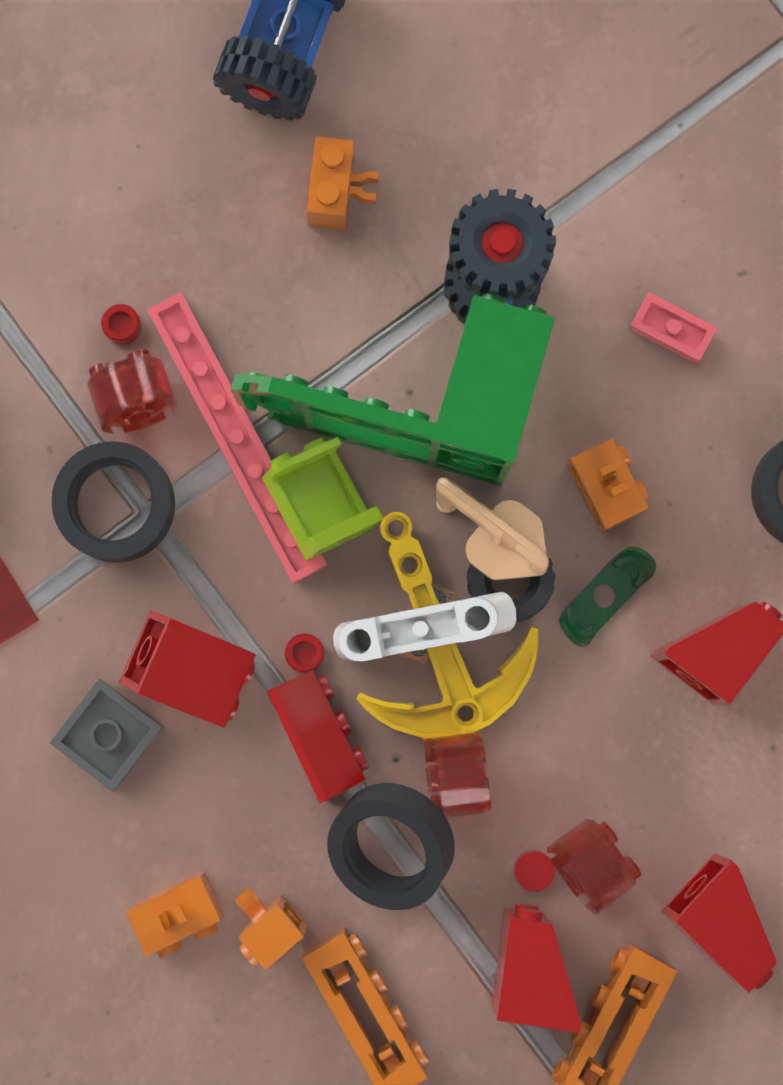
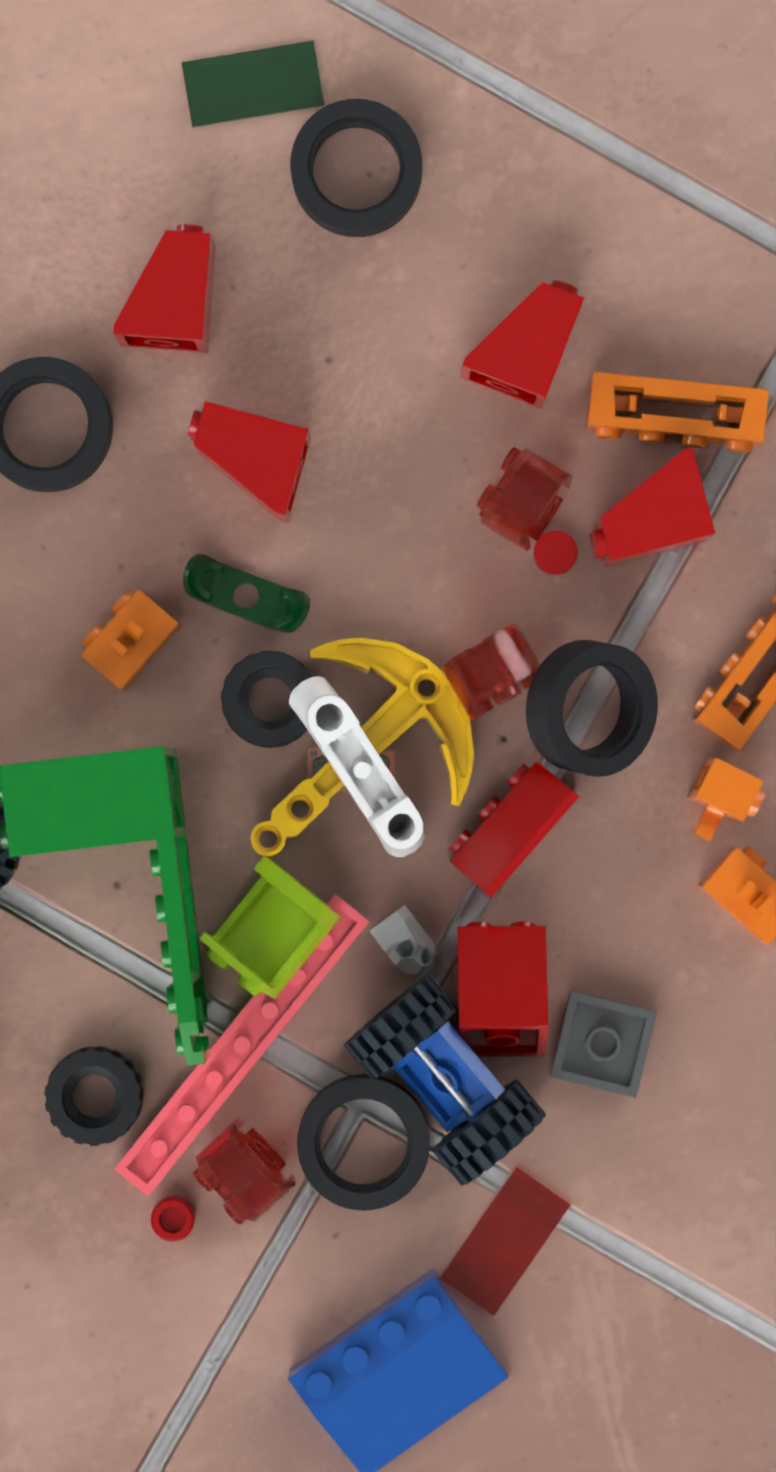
camera: 110 degrees left, 5 degrees up
red tile [285,633,325,673] -> none
light nougat piece [436,477,549,581] -> none
none -> black tyre [44,1046,144,1146]
none -> black plate [344,974,546,1186]
none -> light grey rock [369,904,437,974]

